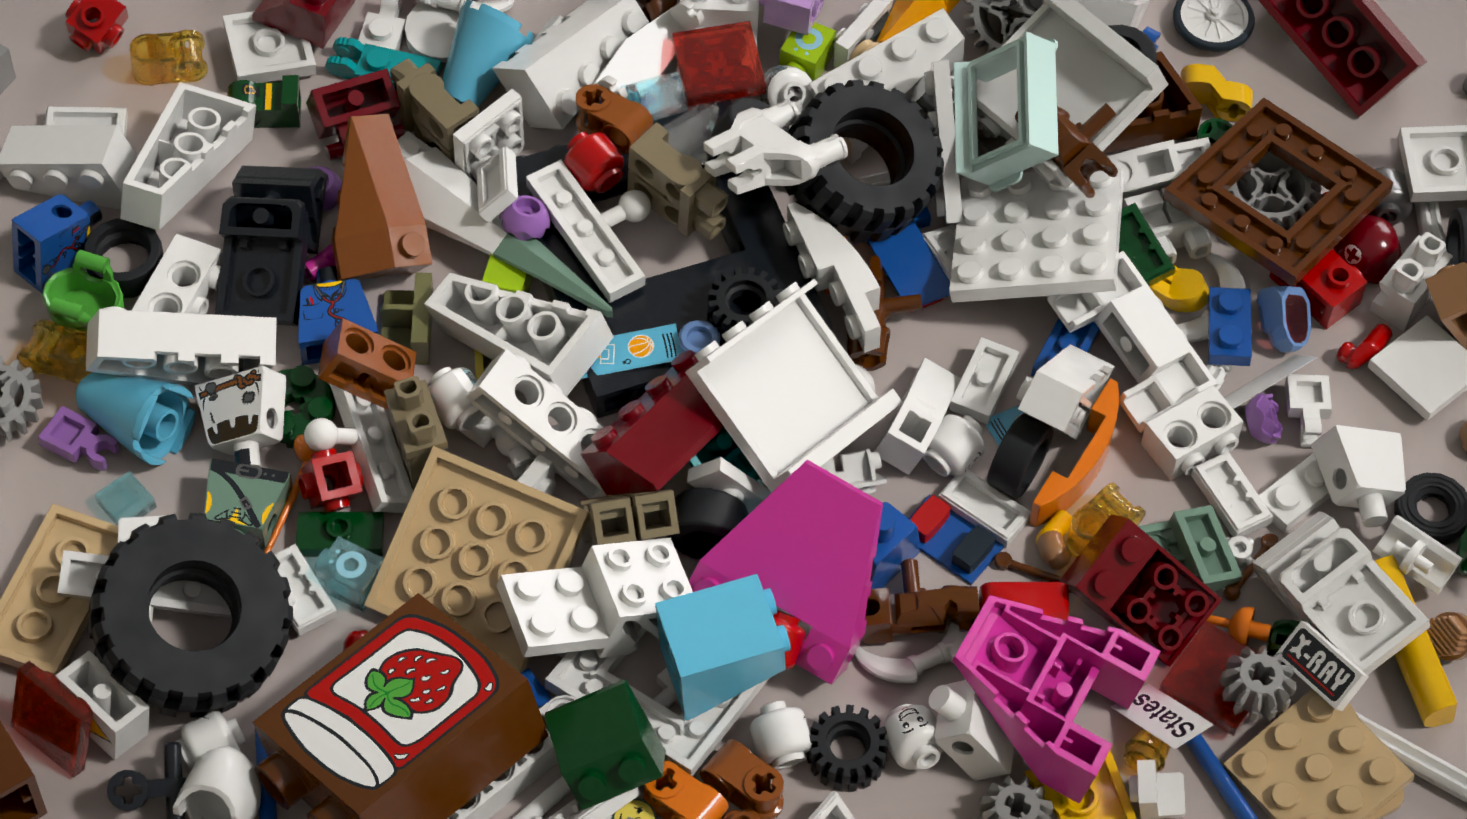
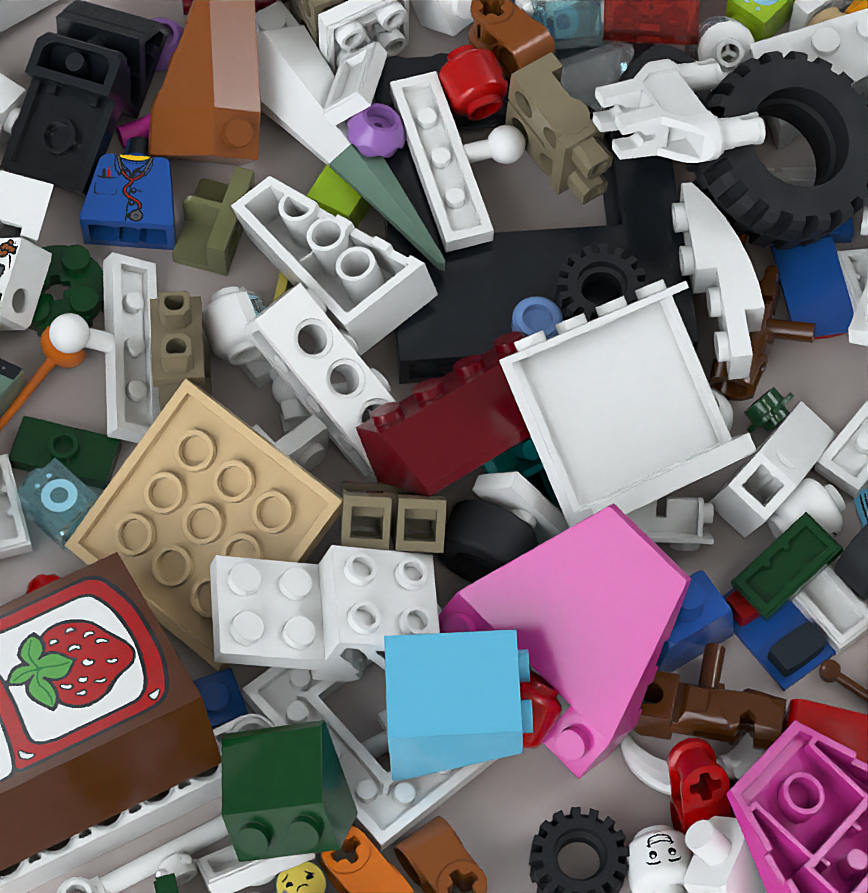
camera: 15 degrees right, 5 degrees up
red brick [298,448,363,513] -> none
dark orange brick [318,318,417,410] -> none
medium azure sticker [581,324,682,379] -> none
white head [749,701,812,770] -> none
none -> red piece [667,738,735,835]
none -> dark green plate [730,512,843,623]
none -> dark green plate [743,387,794,433]

